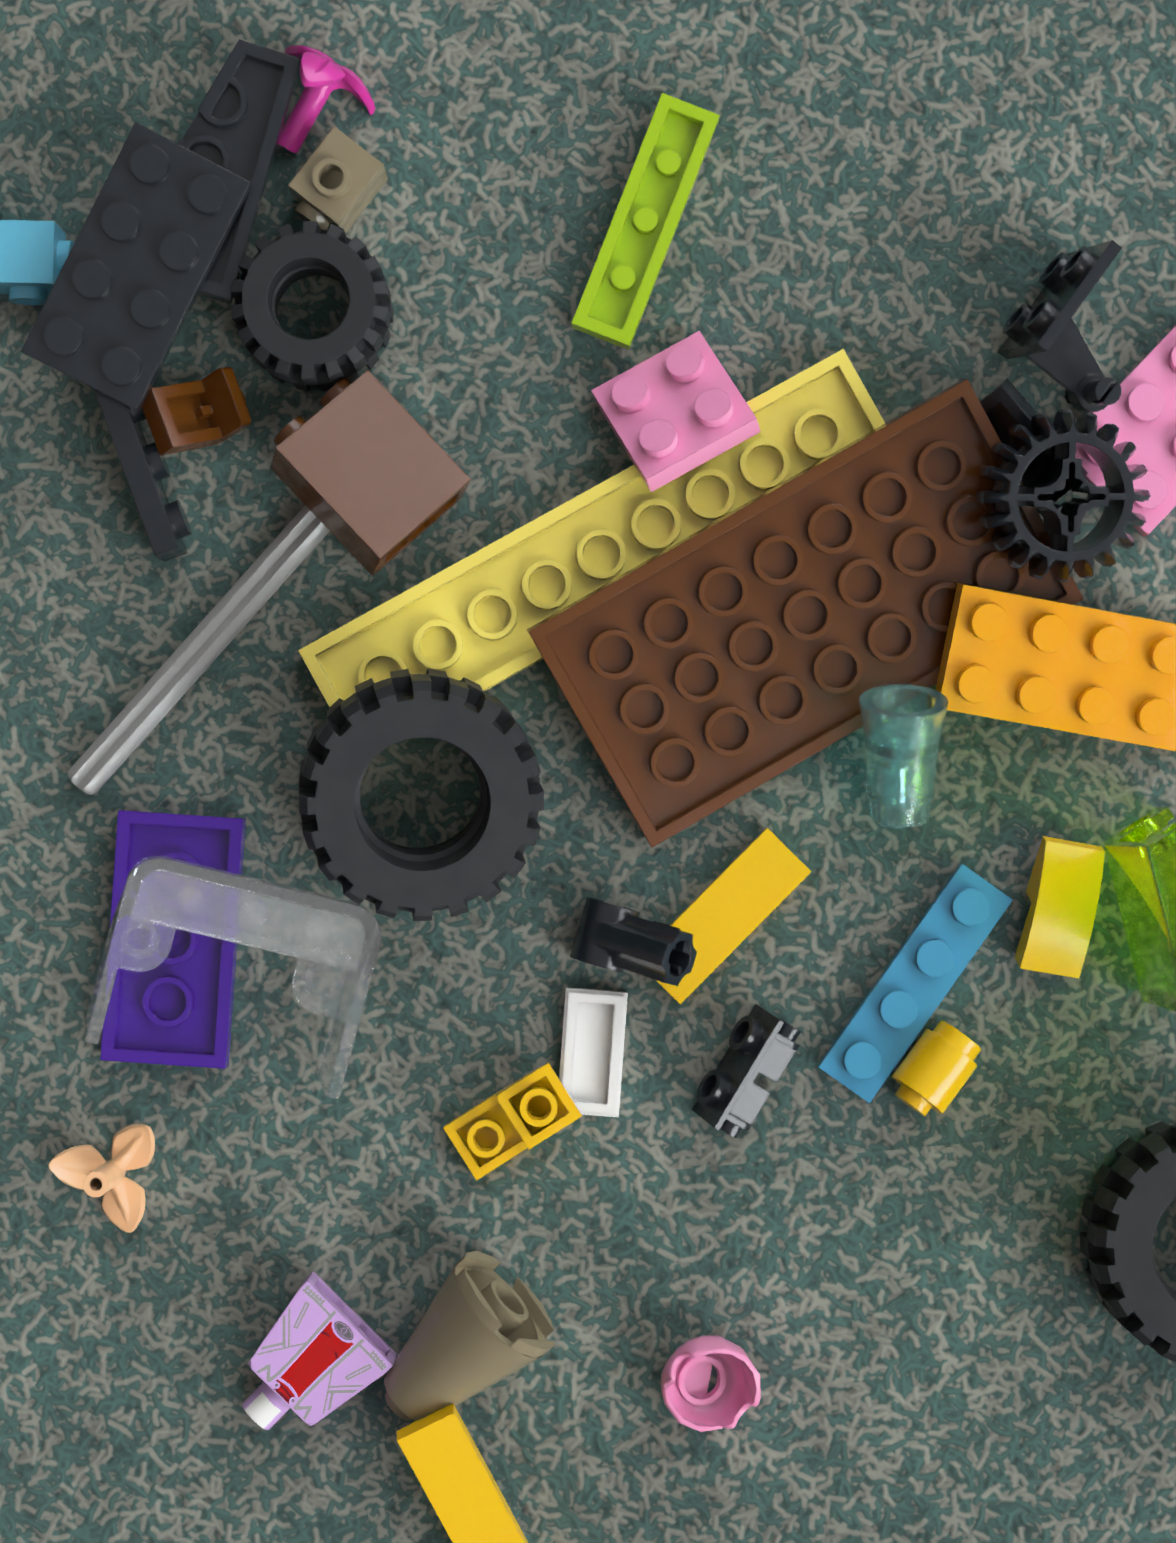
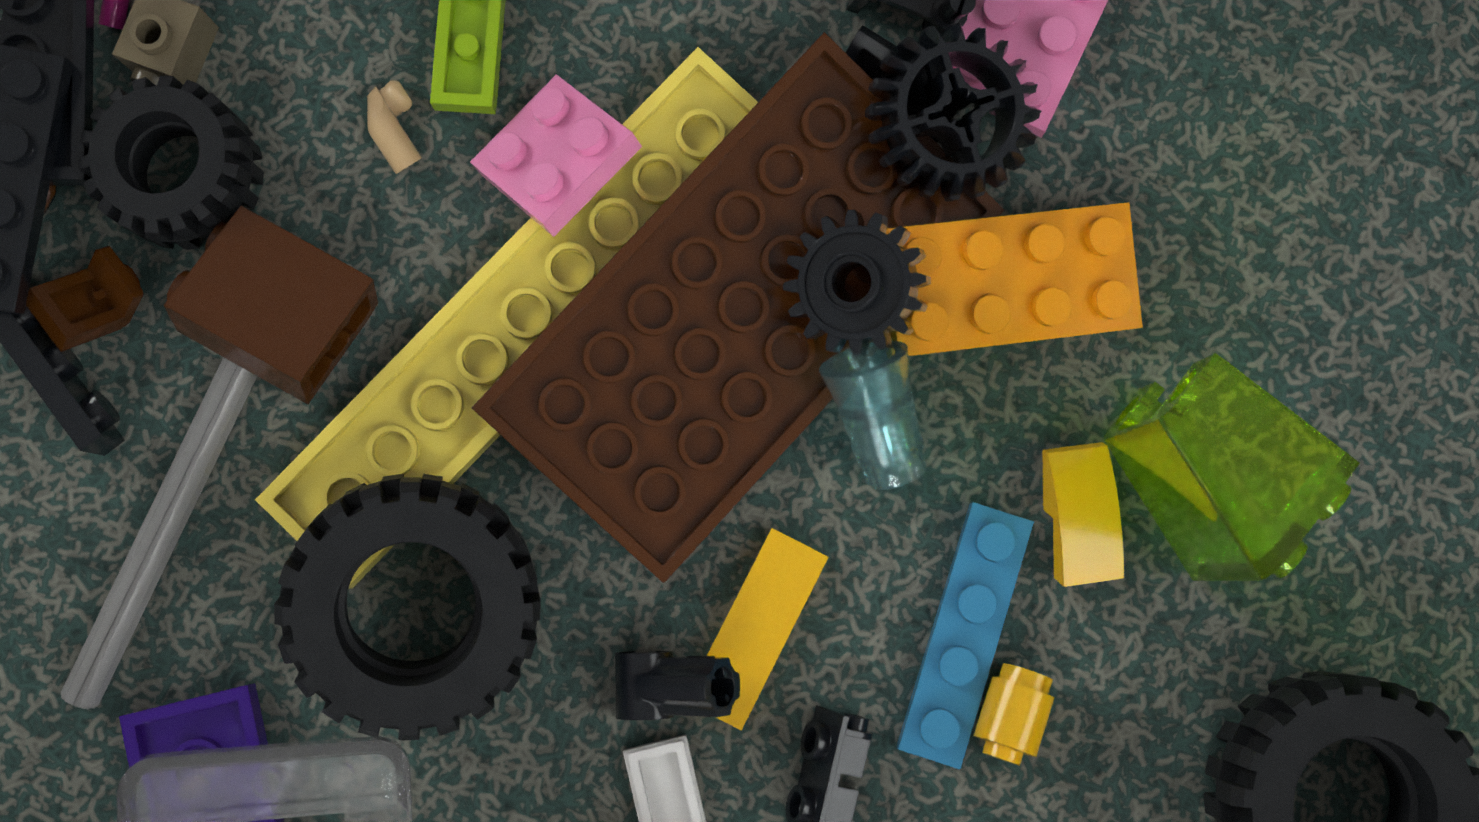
camera: 20 degrees left, 5 degrees down
none -> tan arm [367,80,422,174]
none -> black gear [783,210,931,356]

